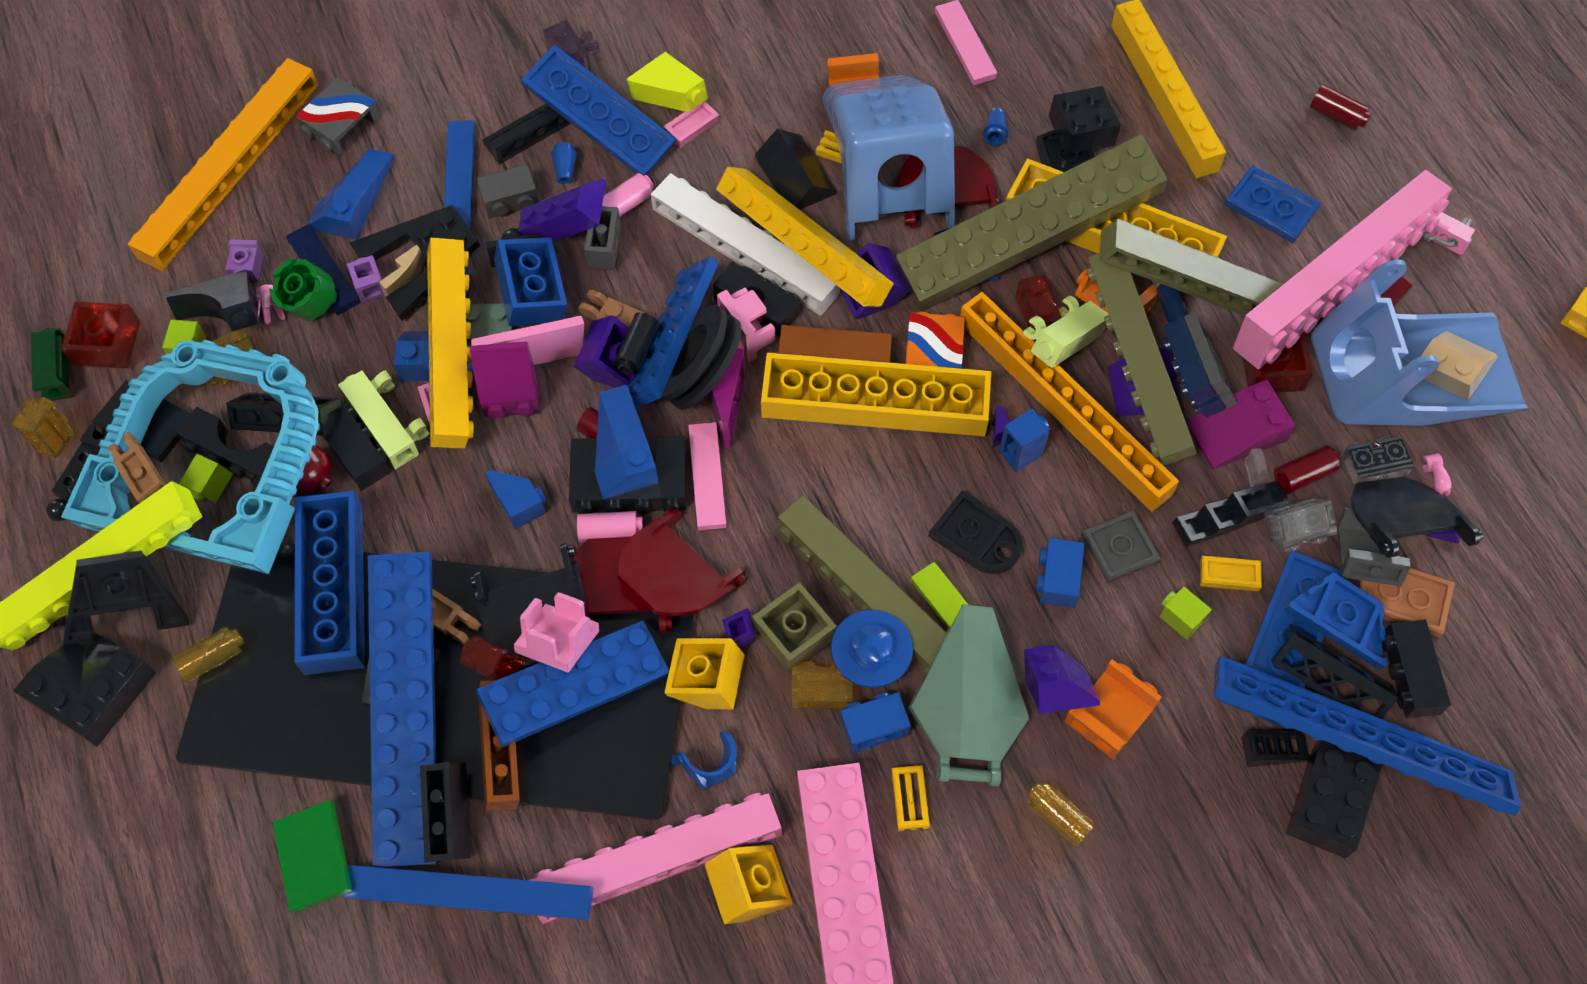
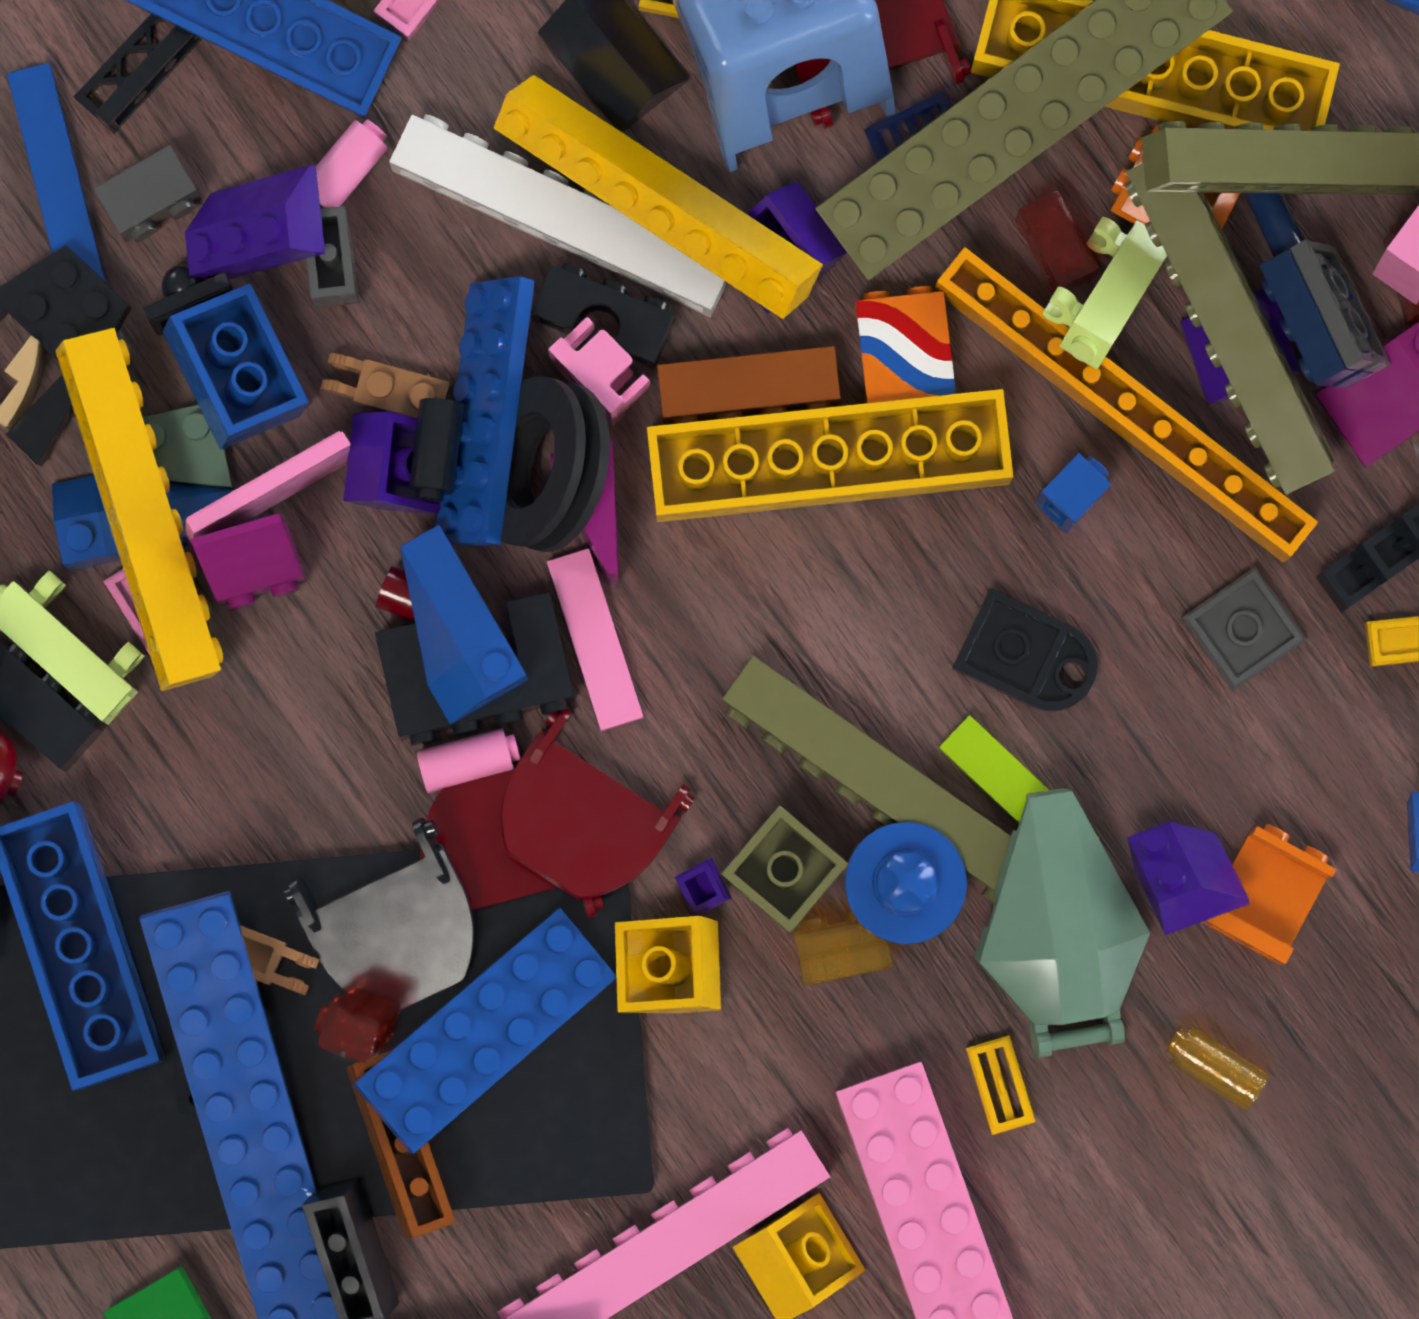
camera: 15 degrees left, 20 degrees up
blue slope [485,470,546,529] -> none
bright pink panel [514,592,599,673] -> none
blue cone [551,143,577,184] -> none
blue helmet [670,731,737,790] -> none
blue brick [840,692,911,753] -> none
dark purple slope [992,405,1011,447] -> none
blue brick [1036,538,1085,608] -> none
lime brick [1159,587,1212,640] -> none

